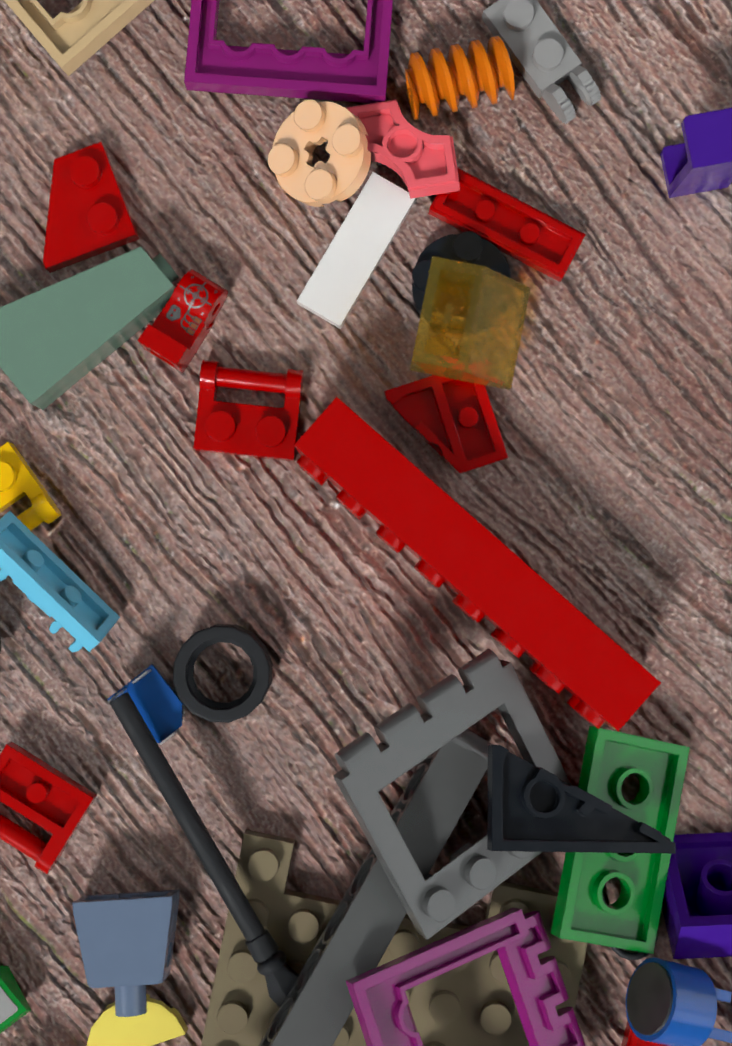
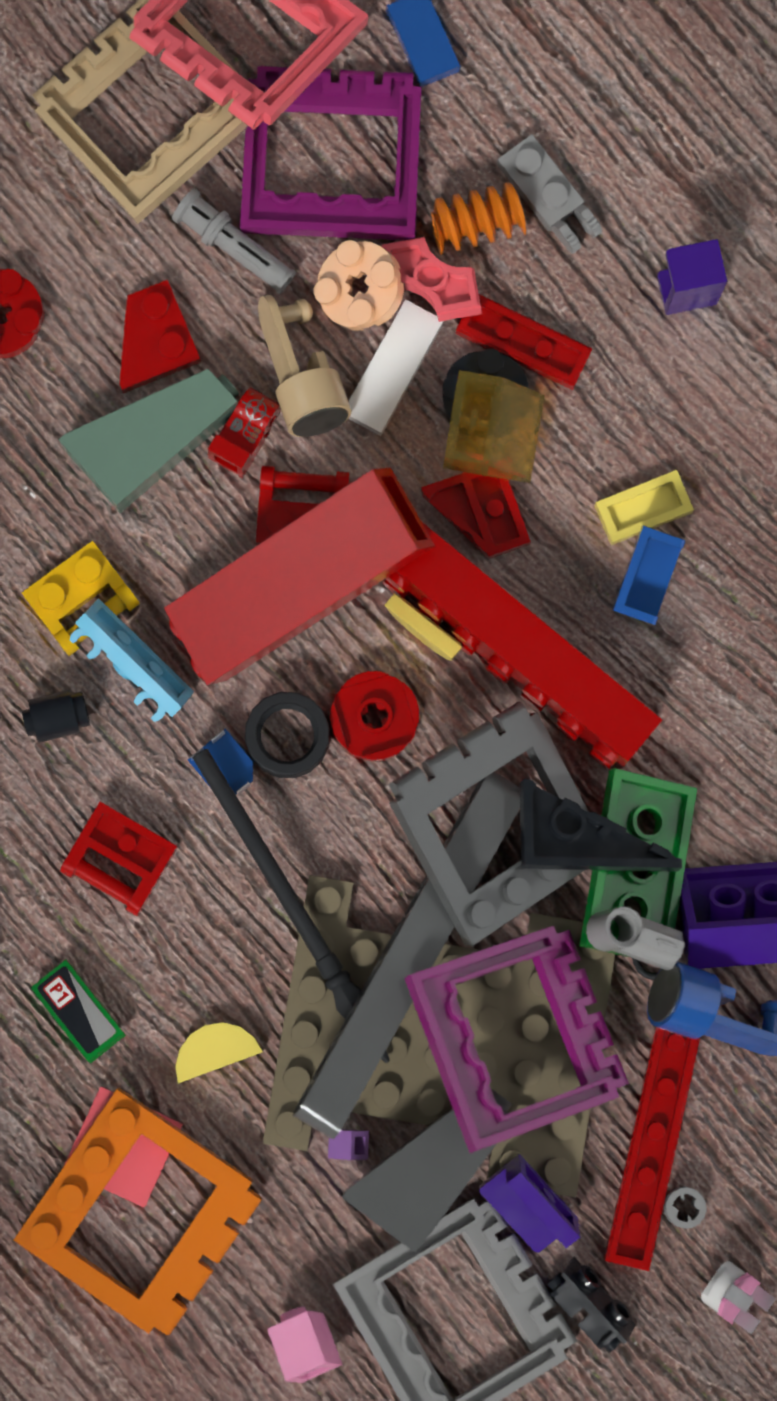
camera: 10 degrees left, 5 degrees down
sand blue torso [72,889,180,1017] -> none
none -> red brick [164,467,435,685]
none -> light grey pin [172,188,296,294]
none -> tan piece [258,295,351,437]
none -> red plate [330,671,419,761]
none -> light yellow tile [385,593,462,661]
none -> light grey piece [586,907,685,970]
none -> light yellow tile [594,470,694,545]
none -> blue panel [612,525,686,625]

